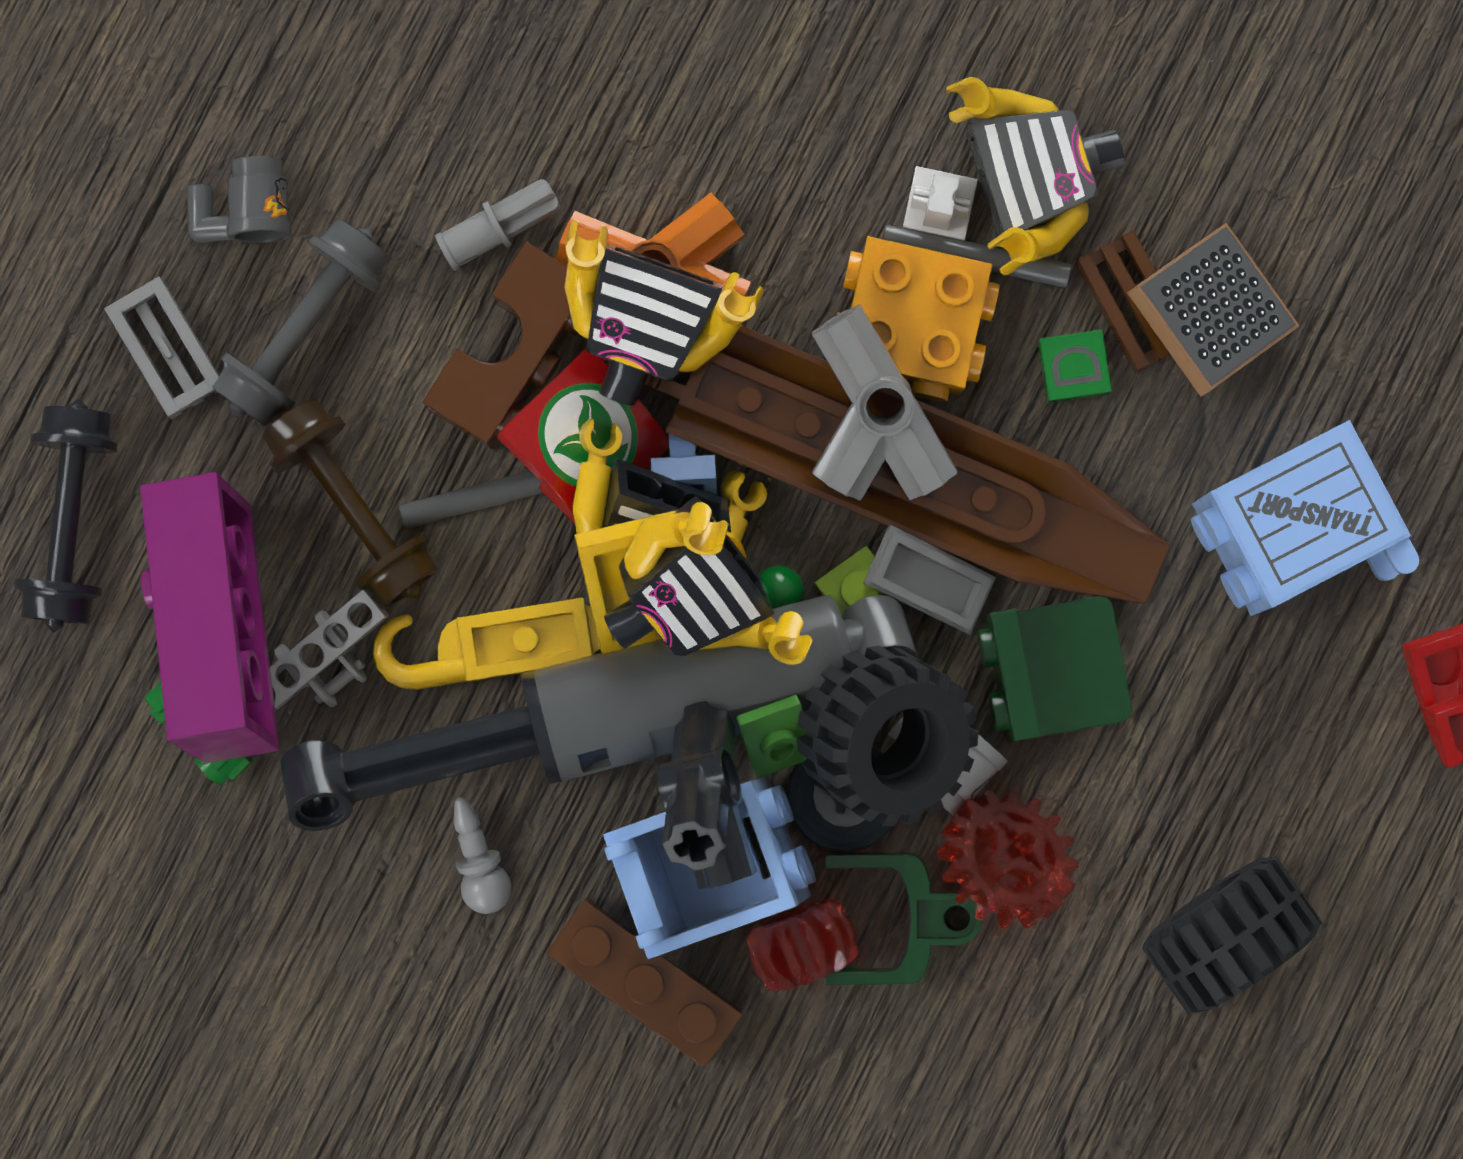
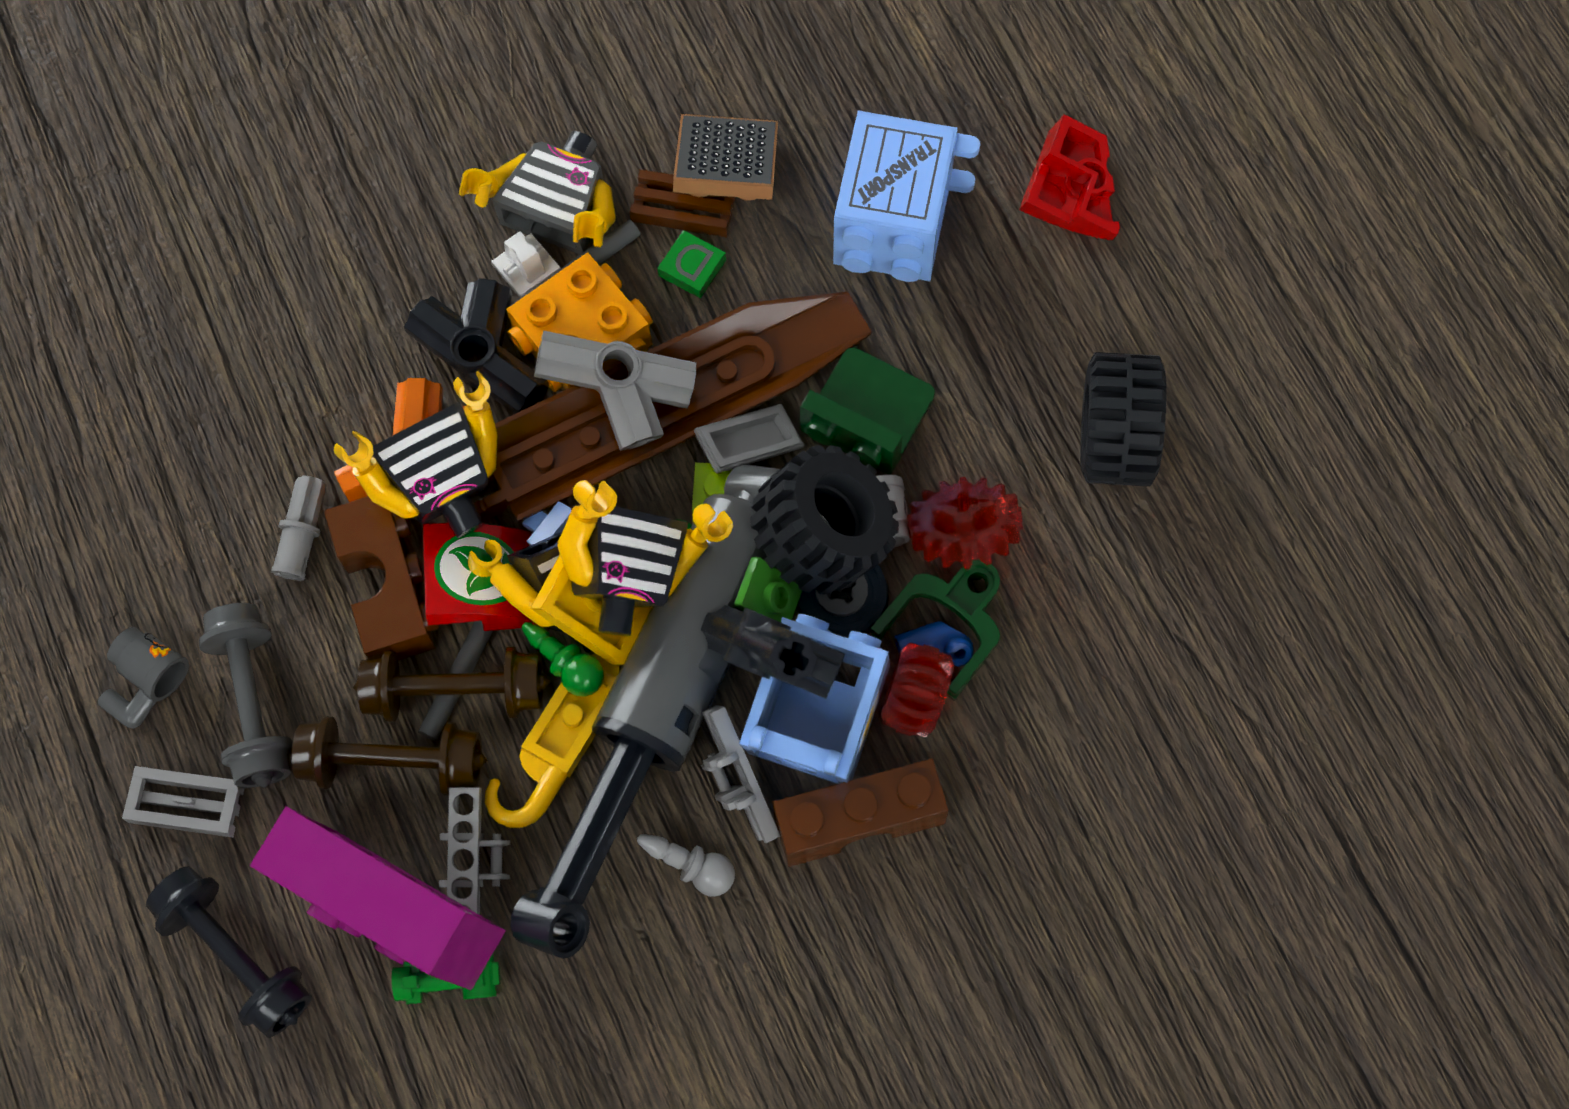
camera: 45 degrees left, 15 degrees down
none -> dark brown piece [353,647,550,722]
none -> black piece [404,278,549,414]
none -> green bar [522,622,604,697]
none -> light grey piece [701,705,780,843]
none -> blue arm [894,621,974,667]

